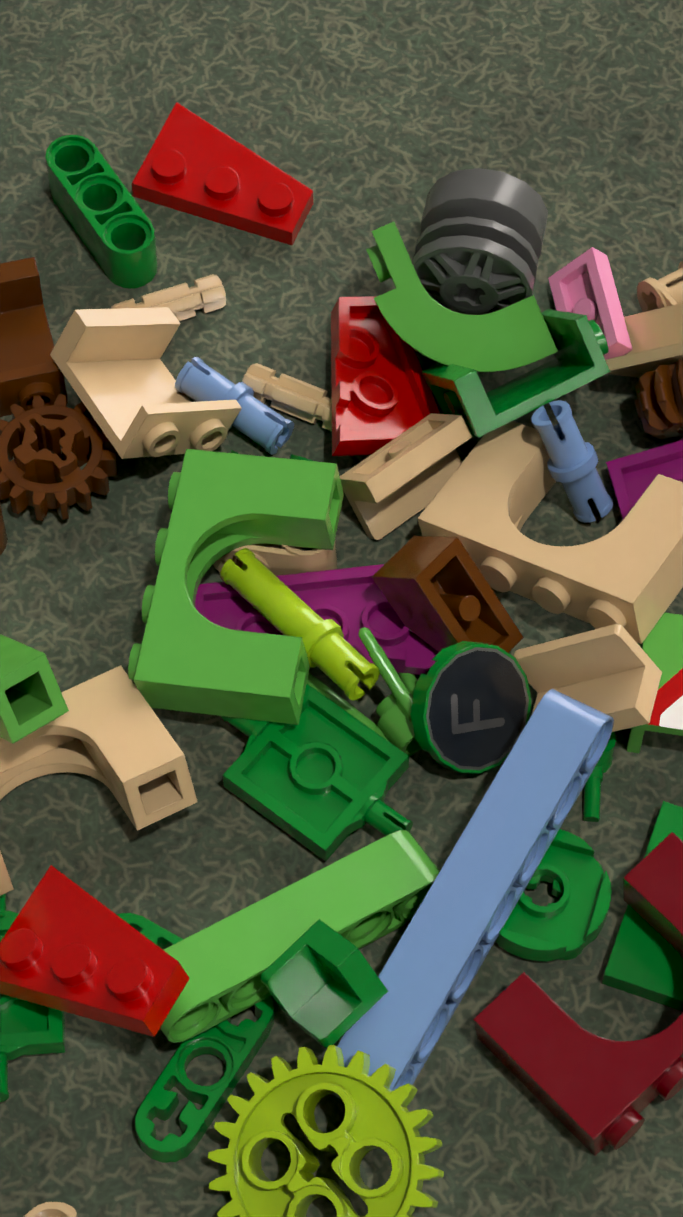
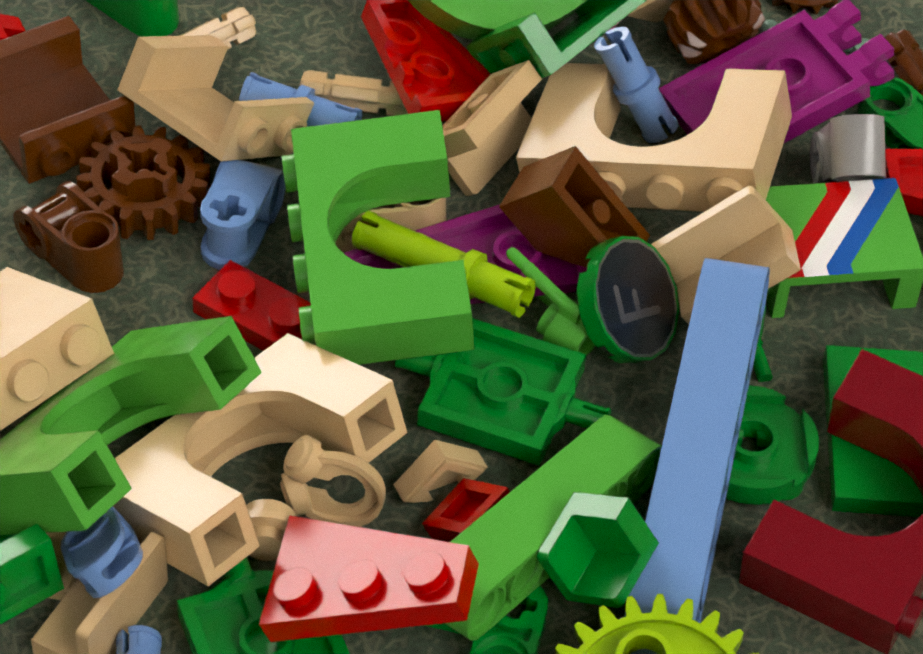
camera: 20 degrees left, 10 degrees down
none -> red plate [192,260,316,351]
none -> medium blue piece [200,160,286,270]
none -> tan plate [246,499,296,561]
none -> tan piece [280,435,386,527]
none -> tan tile [393,440,488,503]
none -> red plate [422,478,510,542]

